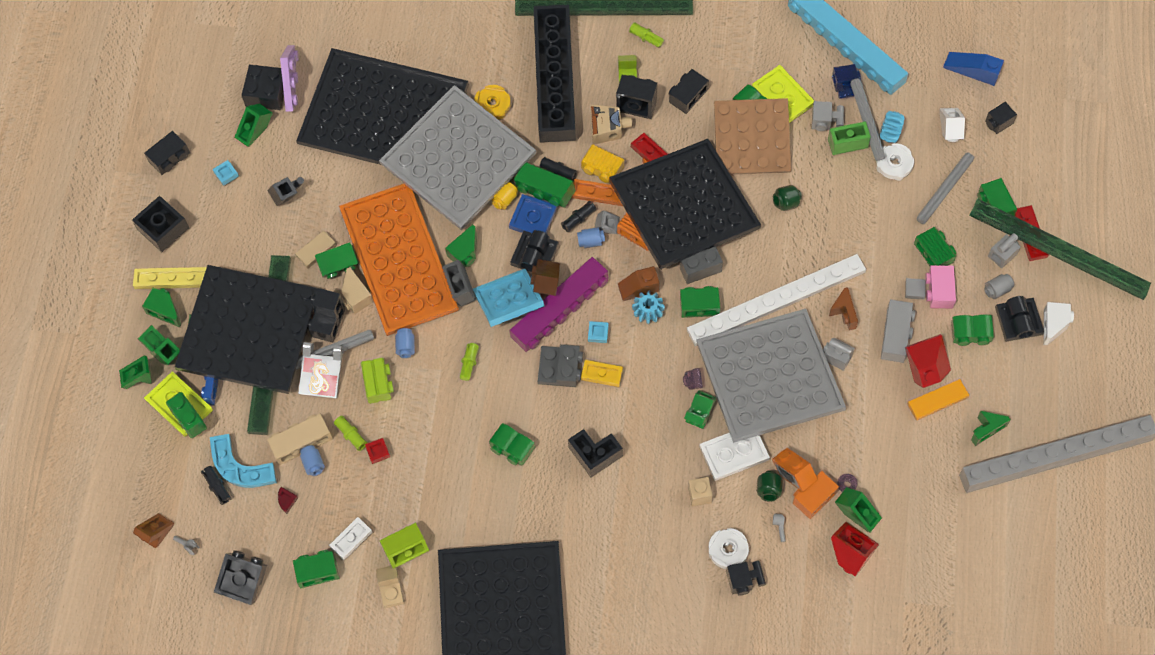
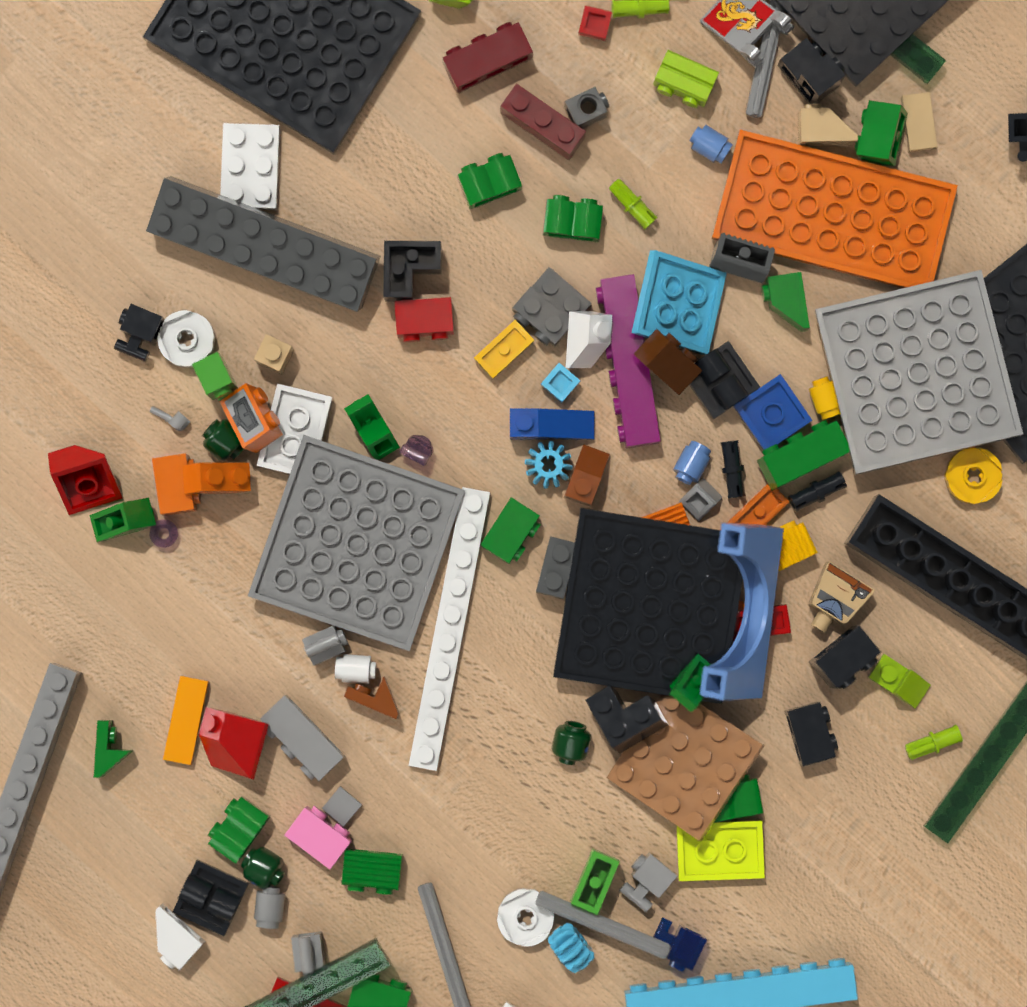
camera: 120 degrees right, 20 degrees up
none -> dark grey brick [146,176,381,312]
none -> bright green brick [192,352,238,401]
none -> brick [219,383,283,453]
none -> white plate [220,123,280,210]
none -> dark green head [241,847,285,889]
none -> white brick [335,654,376,684]
none -> red brick [395,297,454,342]
none -> dark red brick [442,22,533,94]
none -> dark red brick [500,83,586,160]
none -> blue slope [510,408,594,440]
none -> green brick [543,195,603,242]
none -> dark grey brick [564,87,610,129]
none -> white slope [566,311,613,368]
none -> black brick [585,685,669,753]
none -> green slope [669,654,711,712]
none -> medium blue arch [700,523,784,700]

